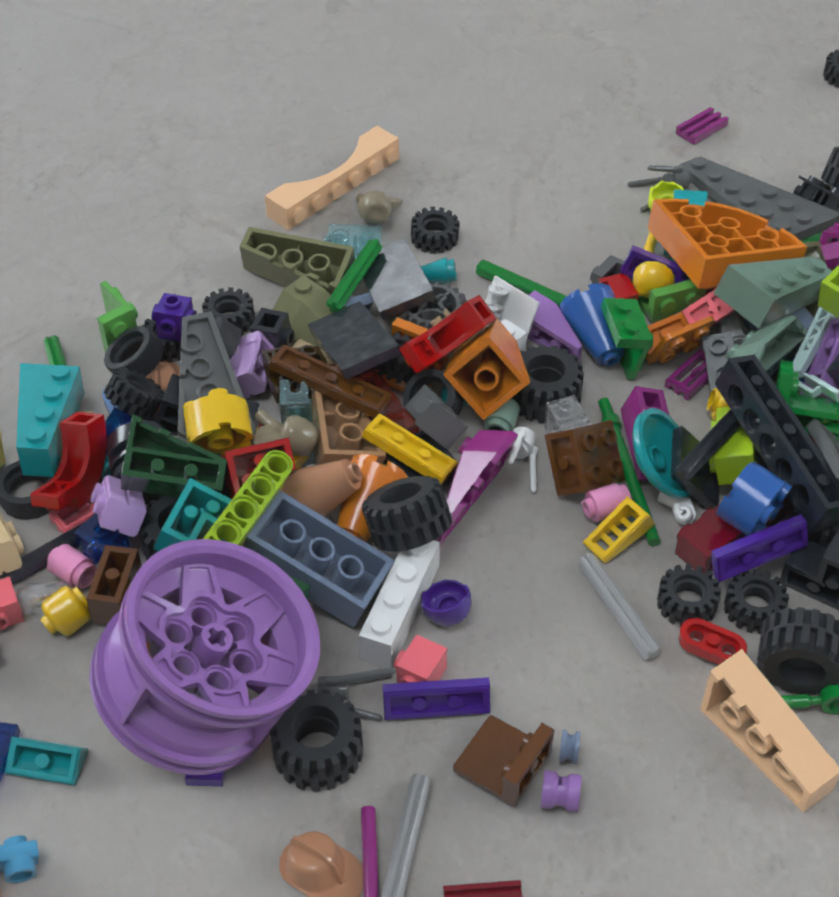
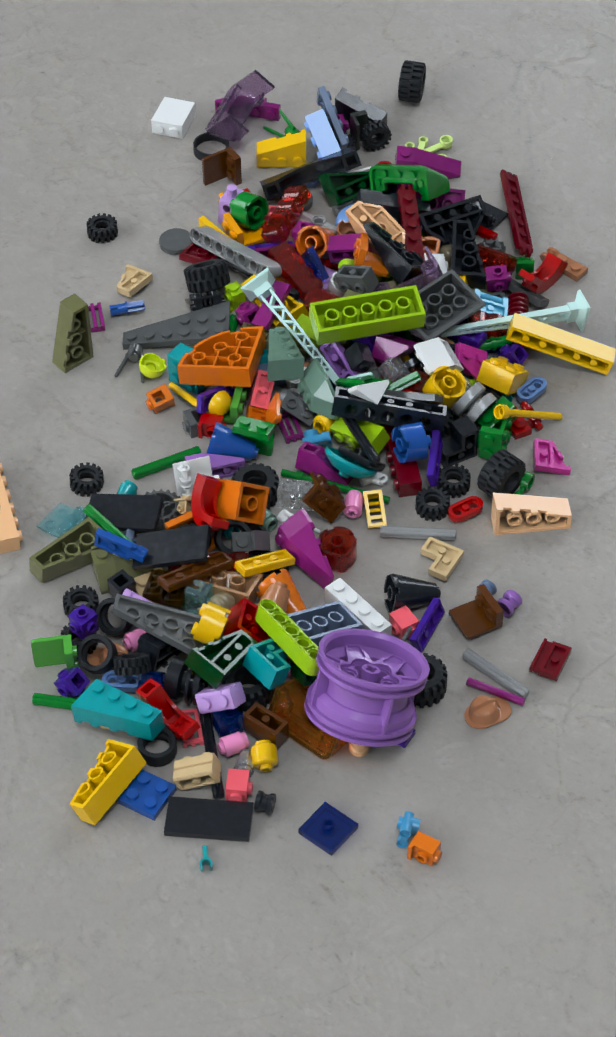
camera: 60 degrees left, 0 degrees up
teal slope [4,737,88,785] -> none
dark tan piece [356,190,402,225] -> none
black tyre [361,476,453,552] -> none
dark purple hair [420,579,472,626] -> none
none -> olive wedge [52,293,94,373]
none -> dark purple brick [53,666,91,697]
none -> blue hinge [94,528,148,563]
none -> blue axle [109,300,145,316]
none -> tan wing [117,264,153,297]
none -> orange brick [145,384,175,414]
none -> dark azure plate [302,429,333,447]
none -> clear red brick [318,526,357,573]
none -> white slope [348,379,389,405]
none -> black cone [384,574,441,613]
none -> tan plate [420,537,464,581]

